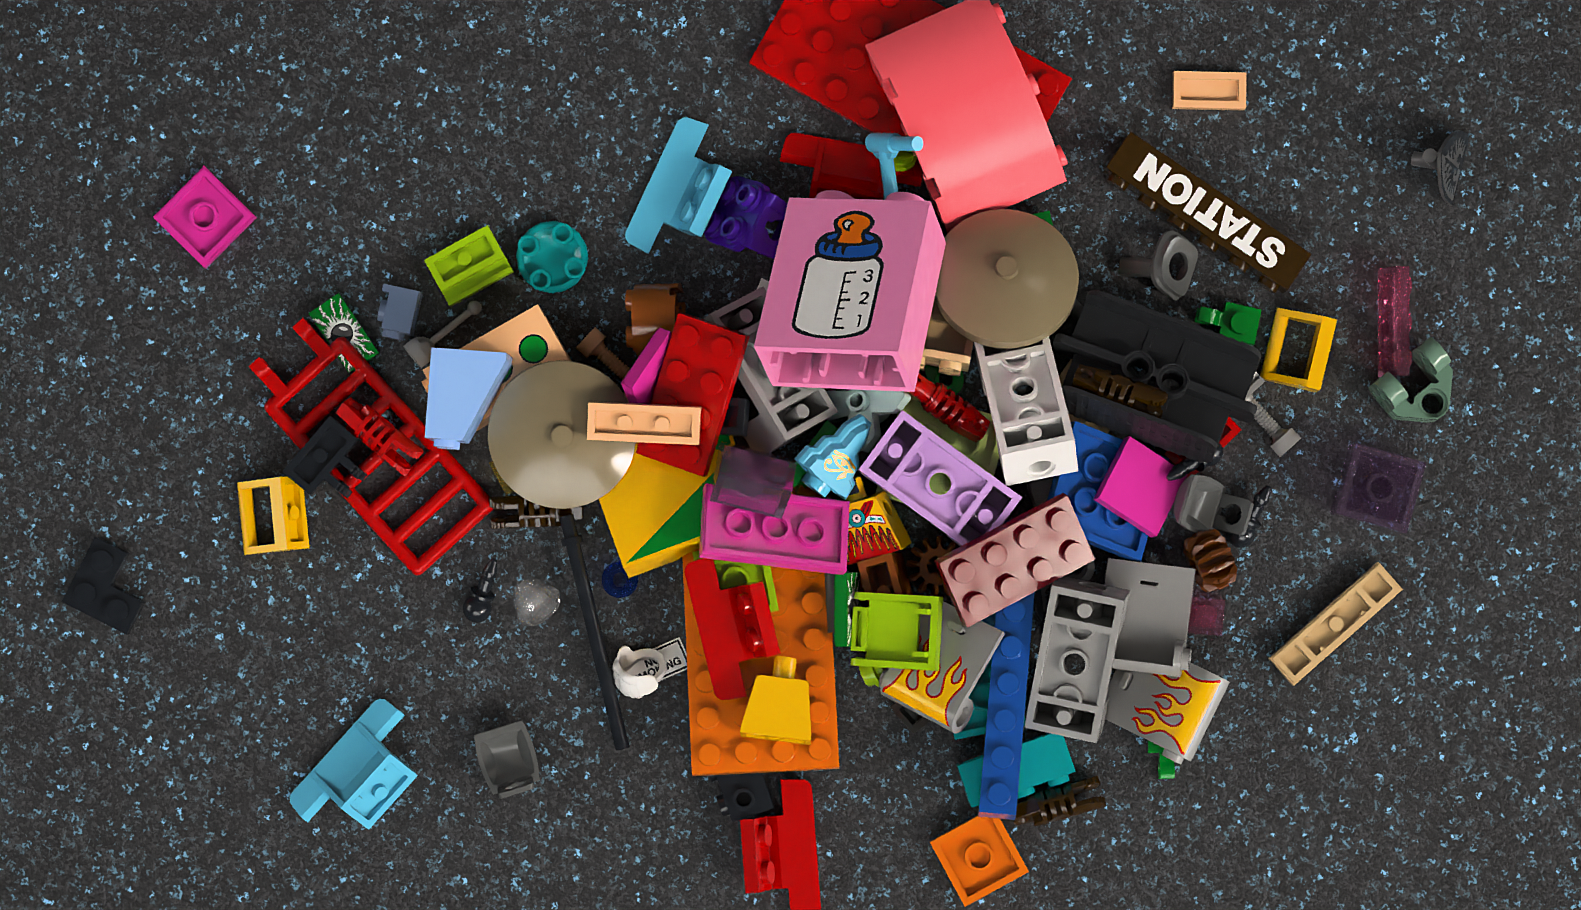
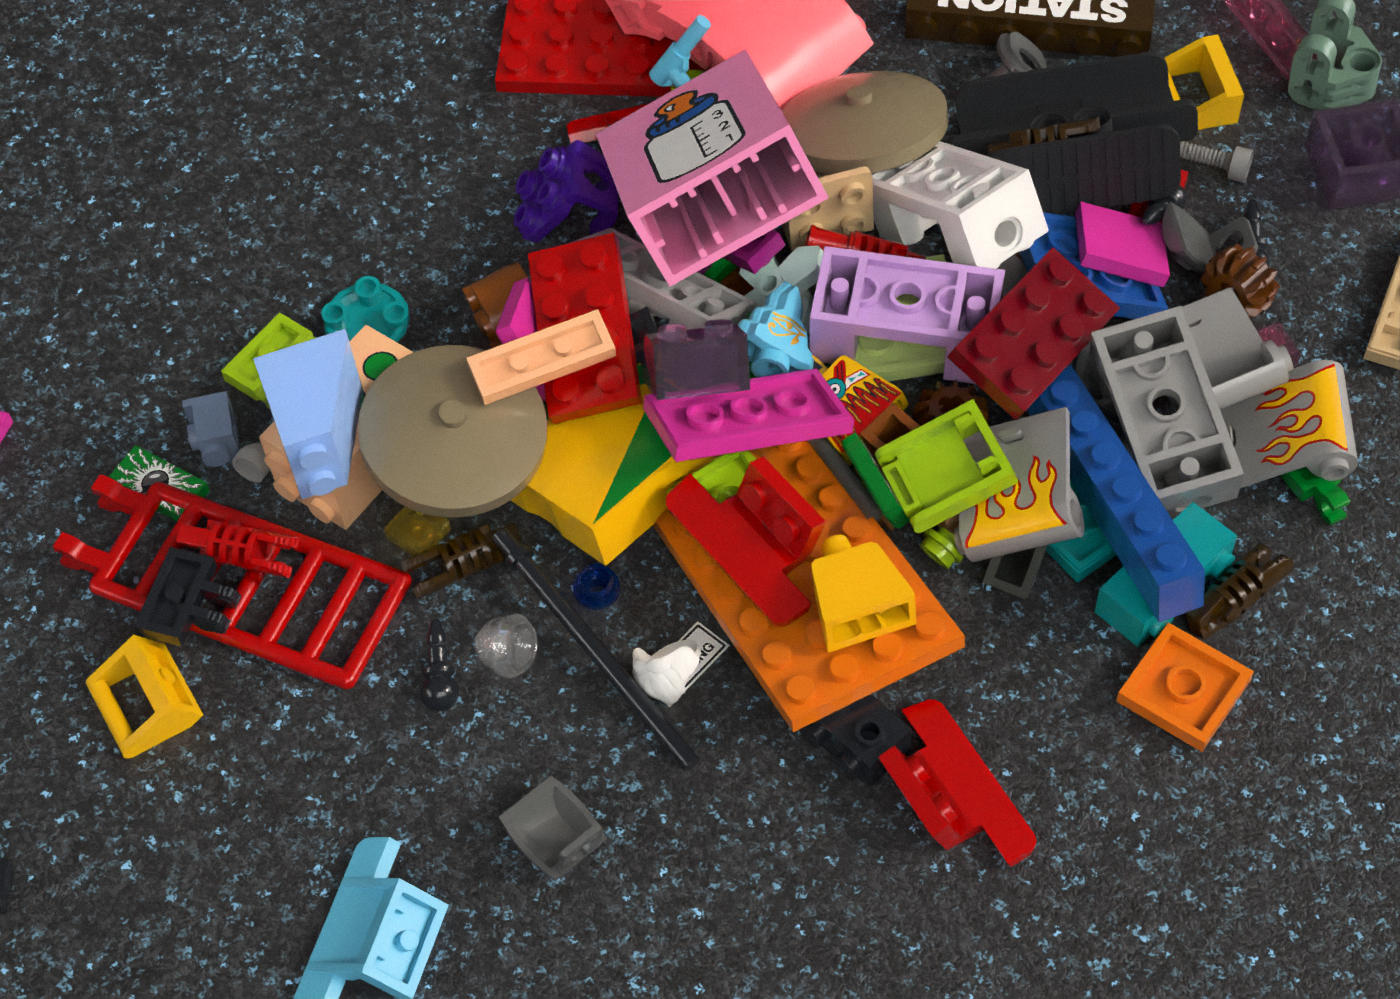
camera: 25 degrees left, 30 degrees down
medium azure plate [625,117,732,254] -> none

